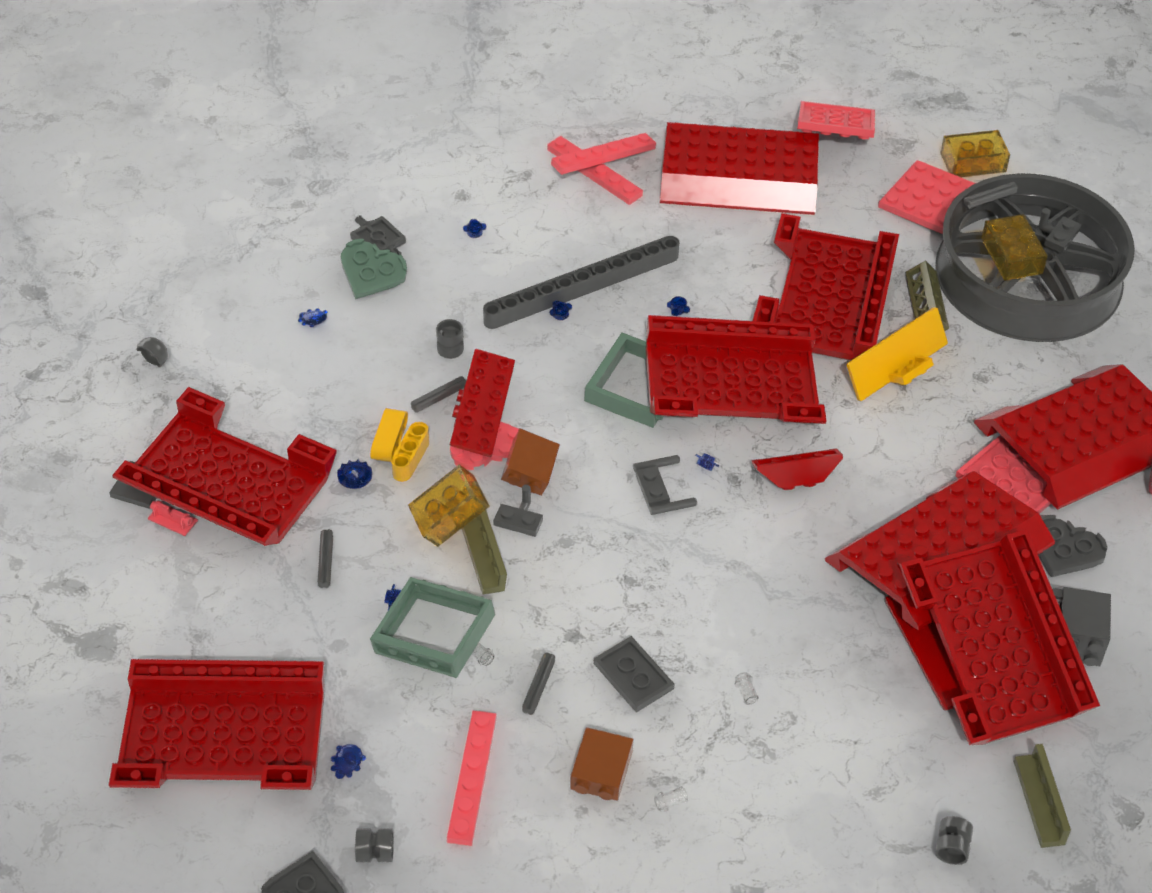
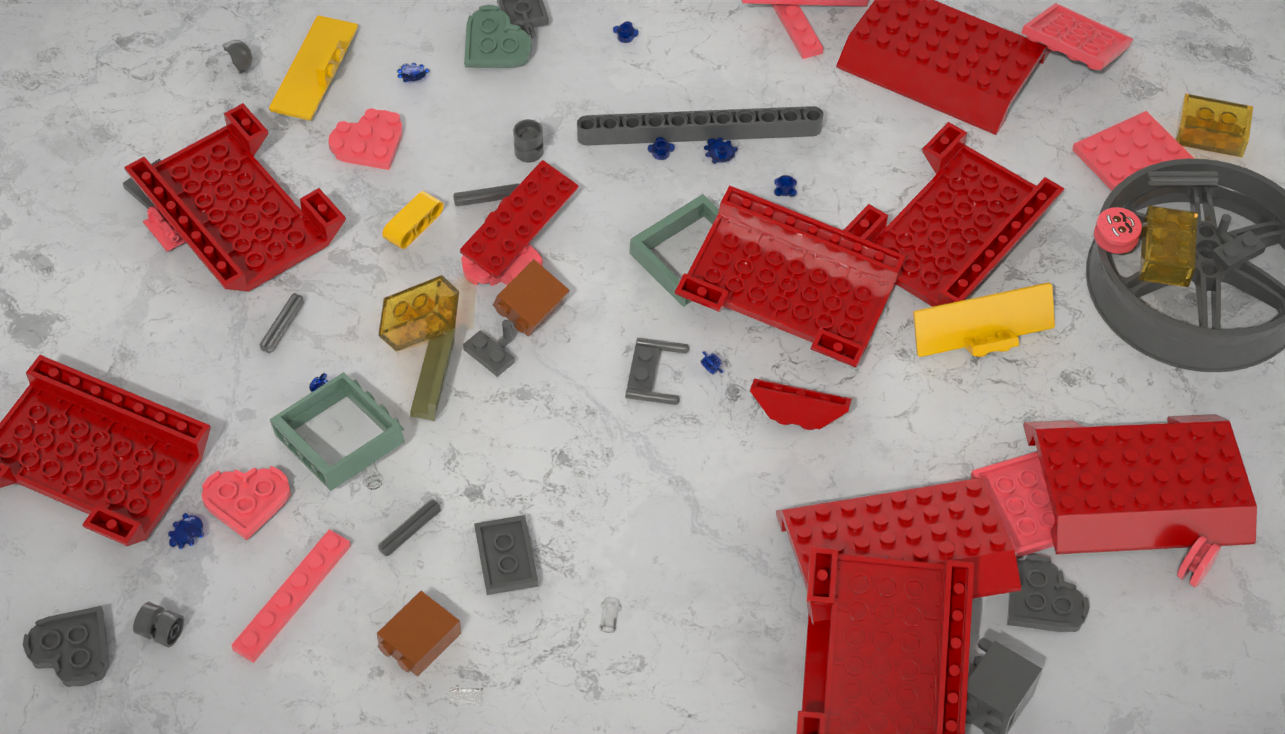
camera: 25 degrees right, 5 degrees up
clear blue gear [337,459,372,489] -> none
yellow beam [391,422,429,482] -> none
olive fence [905,260,949,331] -> none
none -> coral plate [201,466,291,540]
none -> yellow bracket [269,15,358,121]
none -> coral plate [328,108,403,170]
none -> clear blue piece [704,137,738,164]
none -> coral head [1094,207,1142,254]

